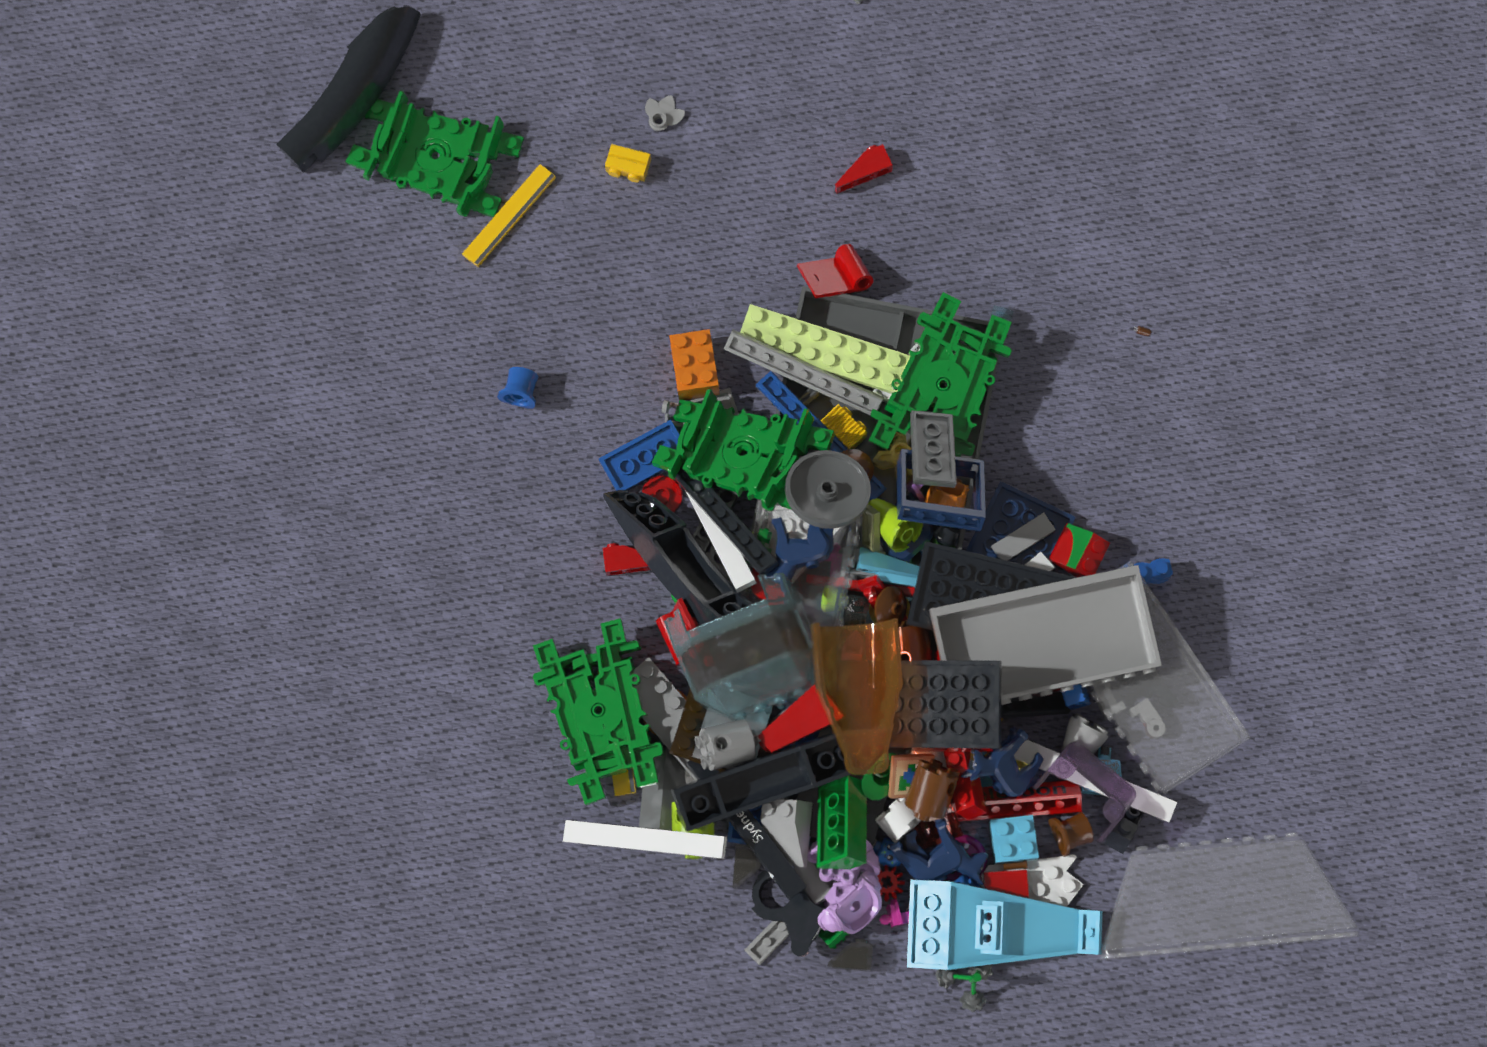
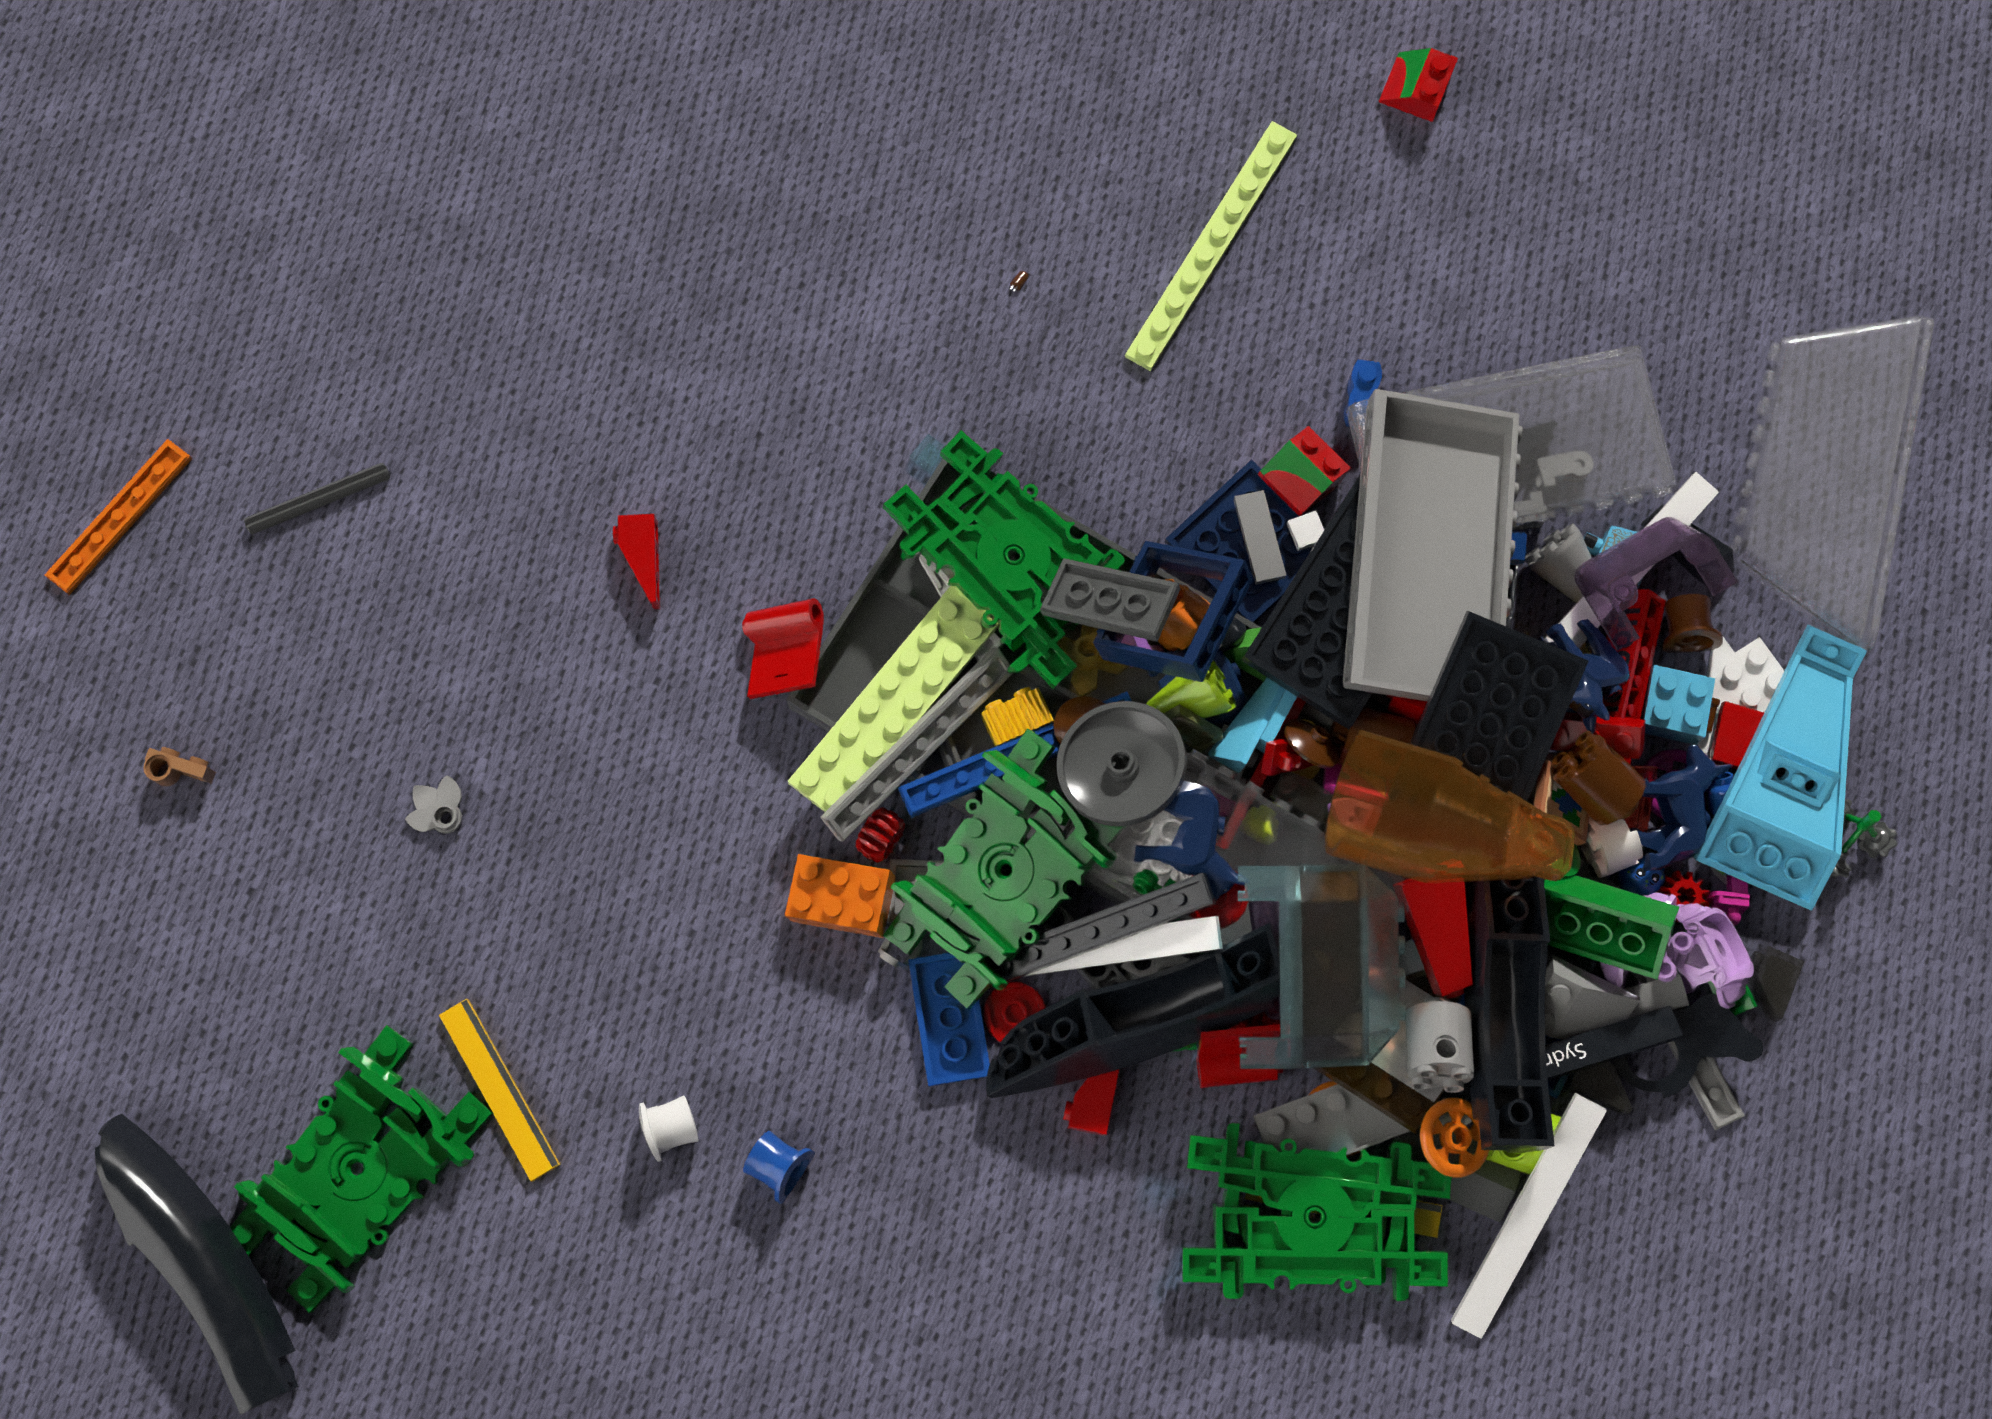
camera: 75 degrees left, 0 degrees up
yellow brick [605,144,651,183] -> none
none -> white piece [639,1095,698,1162]
none -> red gear [855,807,905,863]
none -> yellowish green plate [1125,121,1297,371]
none -> red slope [1379,48,1458,122]
none -> orange plate [1420,1098,1490,1178]

